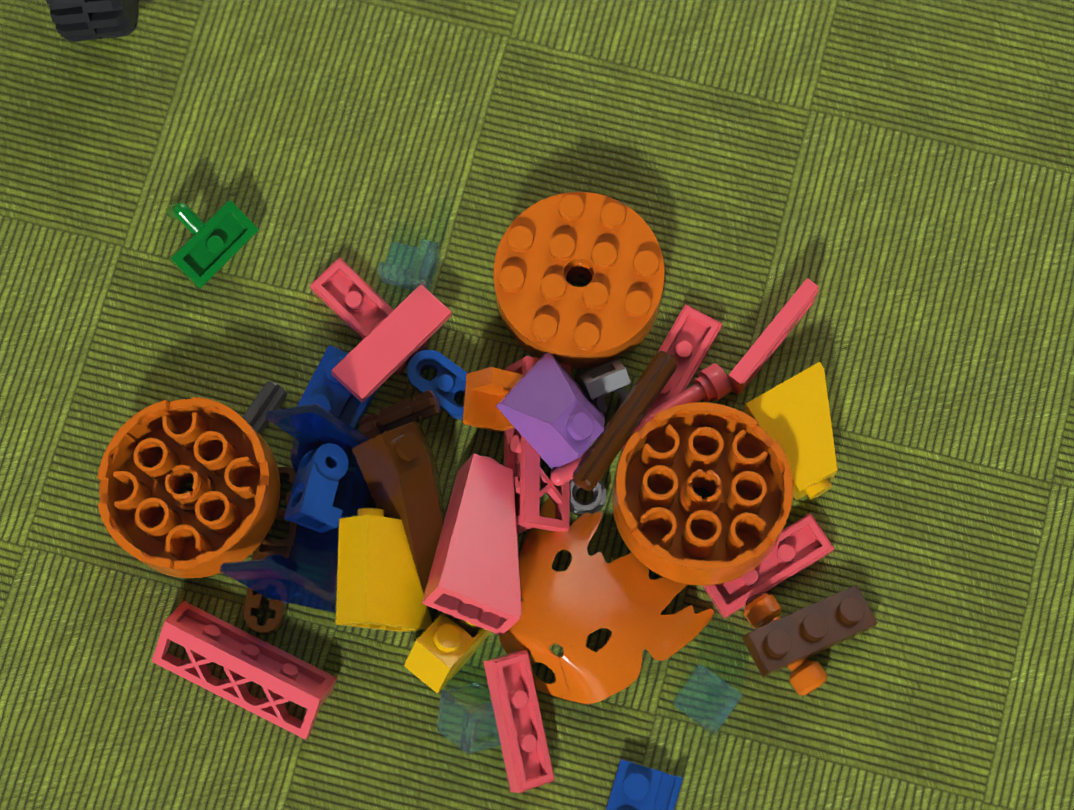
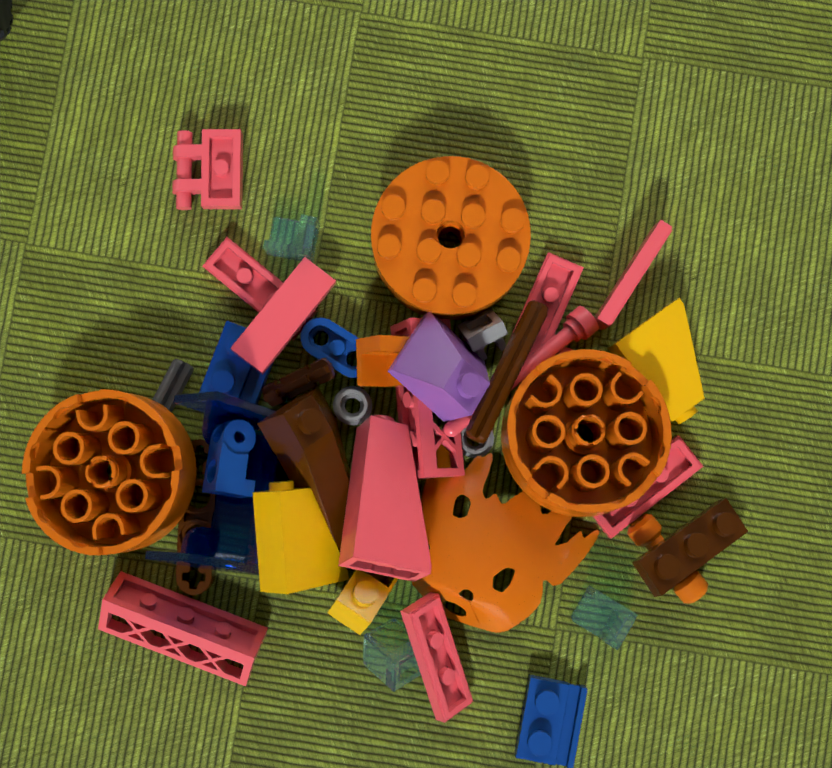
camera: 15 degrees left, 10 degrees up
green plate [166,200,259,289] -> none
none -> coral plate [172,129,243,210]
none -> light grey plate [333,386,372,425]

